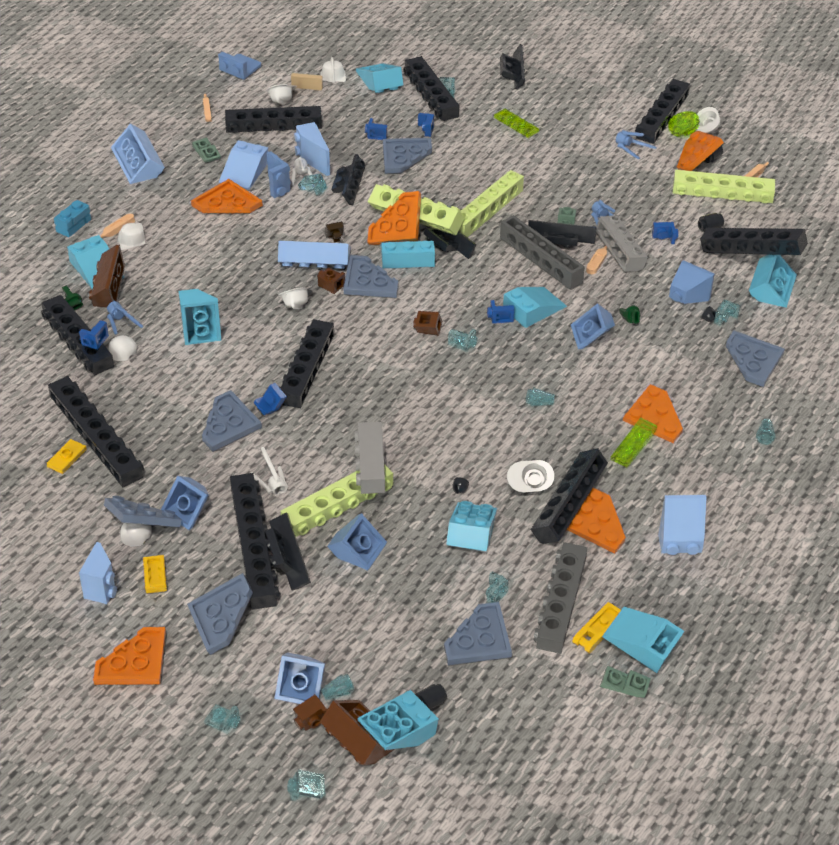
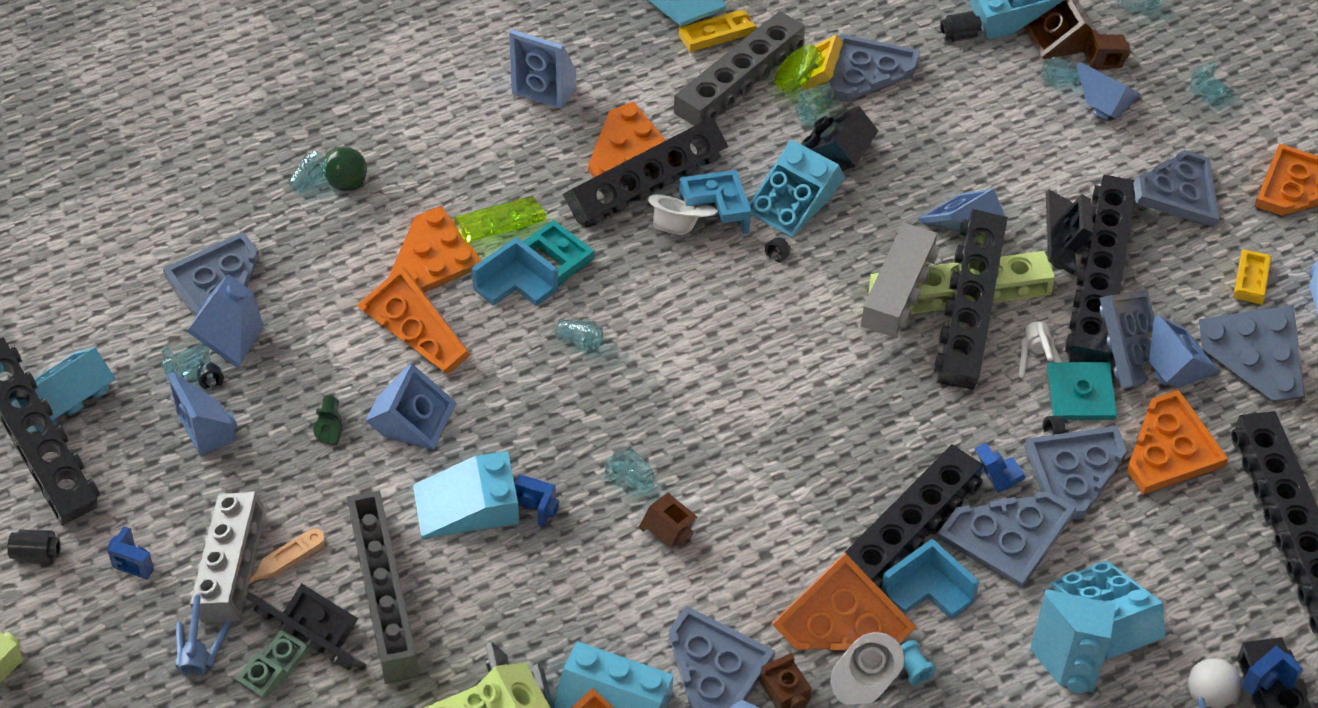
camera: 155 degrees left, 5 degrees up
none -> medium blue slope [187,274,263,368]
none -> dark green hair [323,146,367,191]
none -> orange wing [356,266,471,374]
none -> dark azure panel [472,237,558,306]
none -> teal plate [523,220,595,287]
none -> dark azure panel [678,170,751,234]
none -> orange plate [772,553,917,650]
none -> clear neon green tile [774,44,822,92]
none -> yellow bracket [799,35,843,99]
none -> black slope [801,106,879,171]
none -> dark azure panel [881,538,979,620]
none -> medium azure bush [901,640,937,686]
none -> black brick [934,209,1008,390]
none -> sand blue plate [938,491,1076,588]
none -> black hinge [1042,415,1069,435]
none -> teal plate [1046,362,1117,420]
none -> medium azure slope [1050,561,1166,660]
none -> sand blue plate [1100,290,1154,389]
none -> orange plate [1127,389,1228,495]

